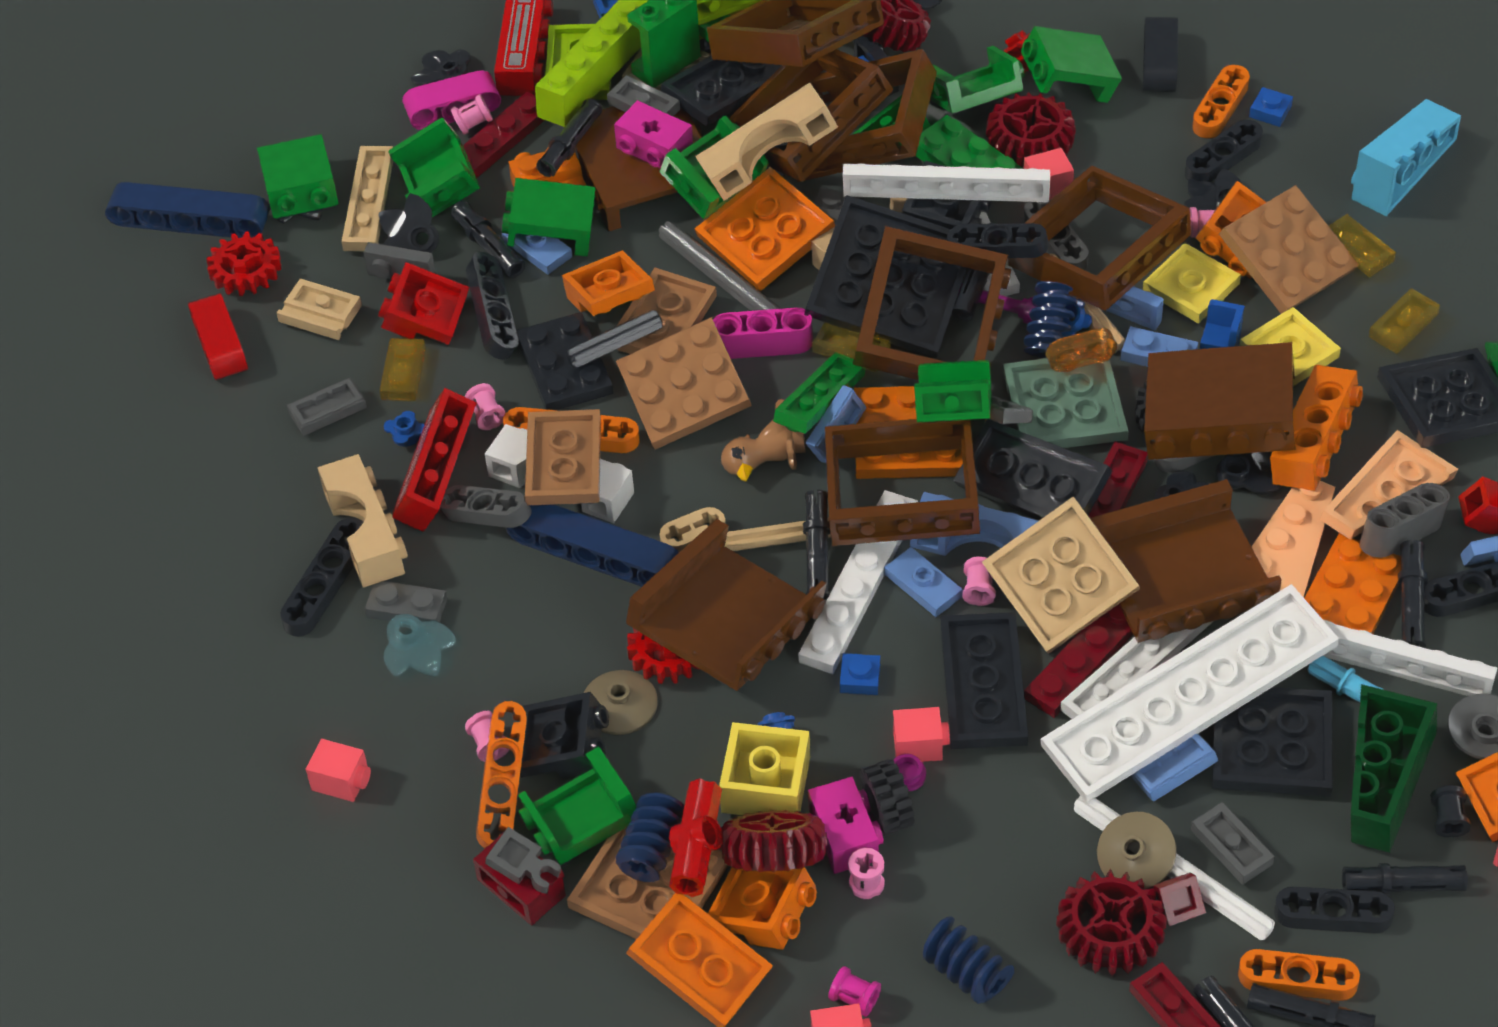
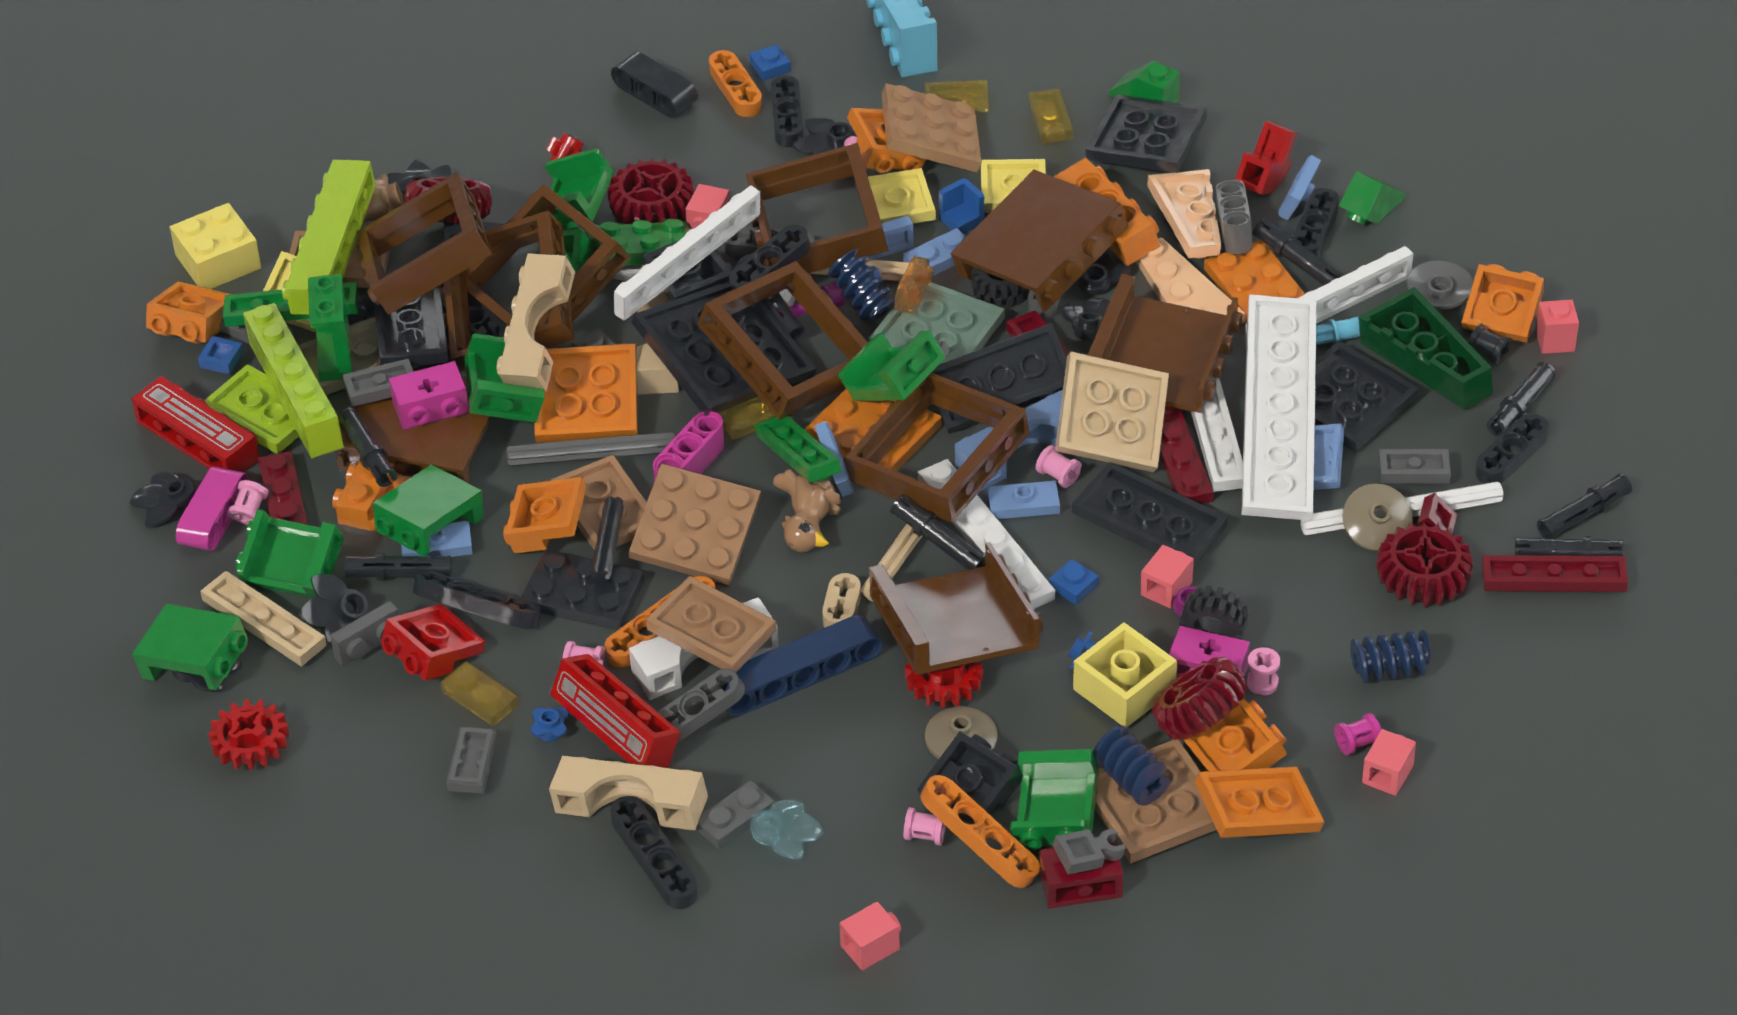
camera: 55 degrees left, 5 degrees down
dark blue beam [105,182,270,238] -> none
red beam [188,293,248,380] -> none
tan plate [277,279,362,340] -> none
red piece [669,778,723,897] -> none
green panel [1021,26,1122,103] -> none
orange beam [1238,949,1360,1001] -> none

